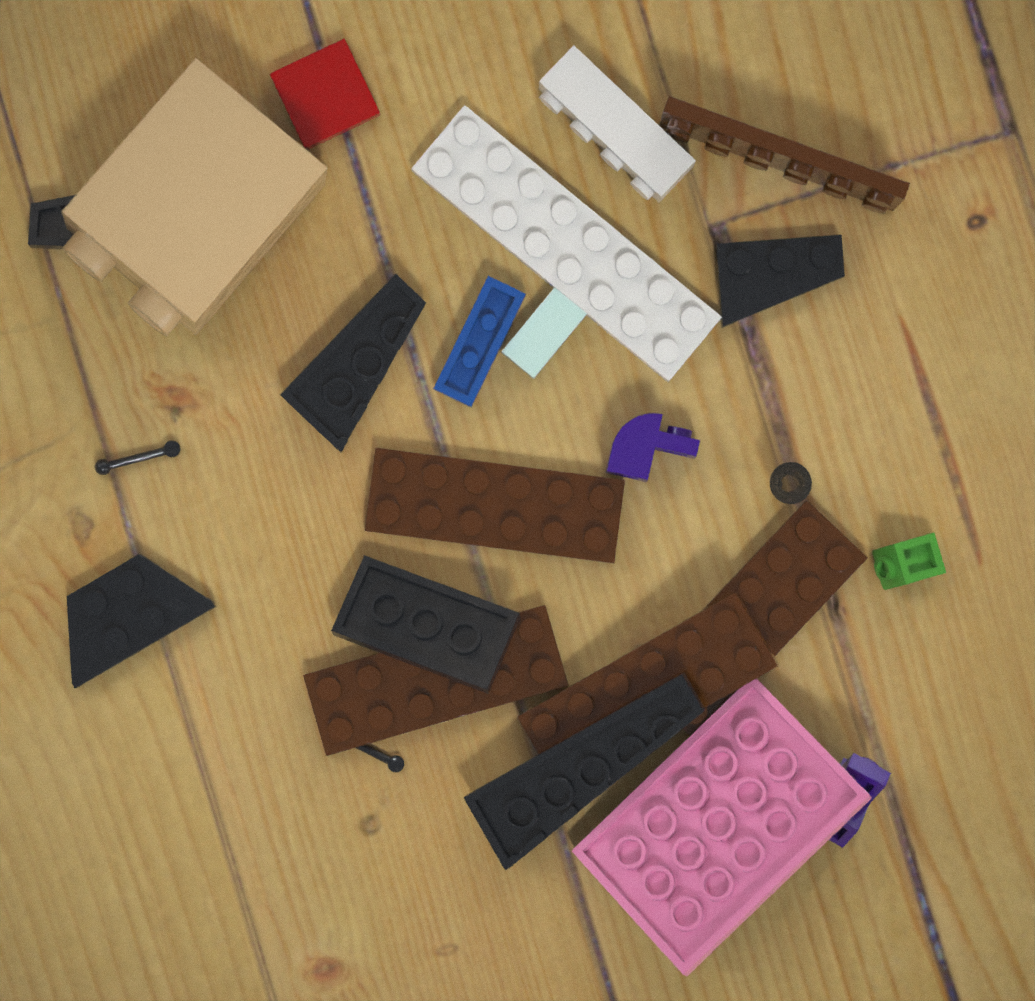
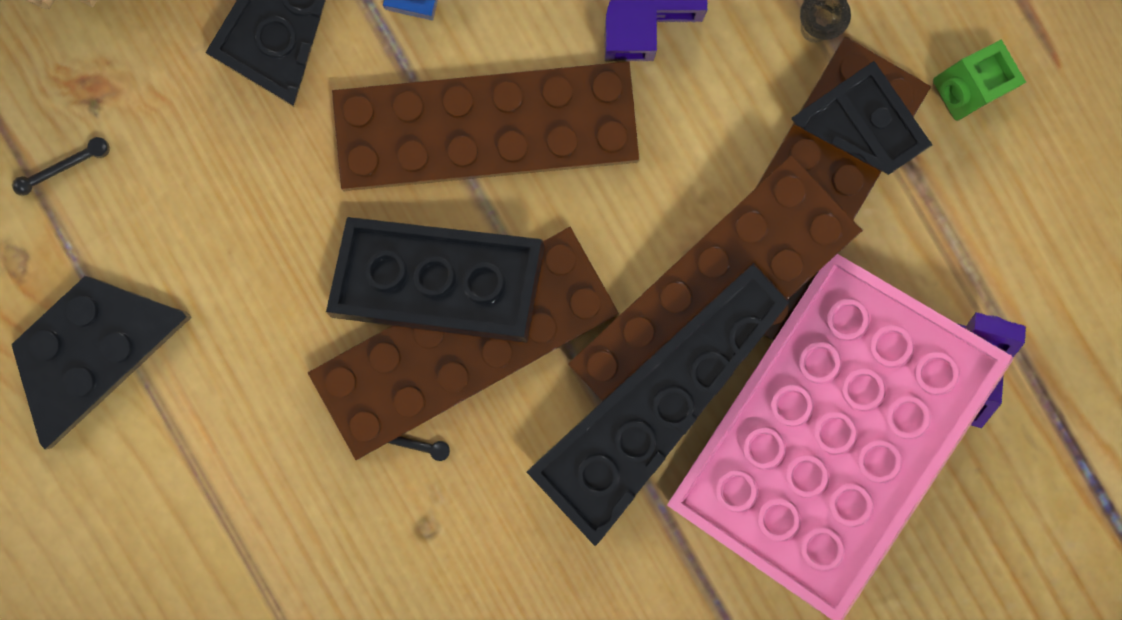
camera: 10 degrees left, 0 degrees up
none -> black wing [791,61,933,175]

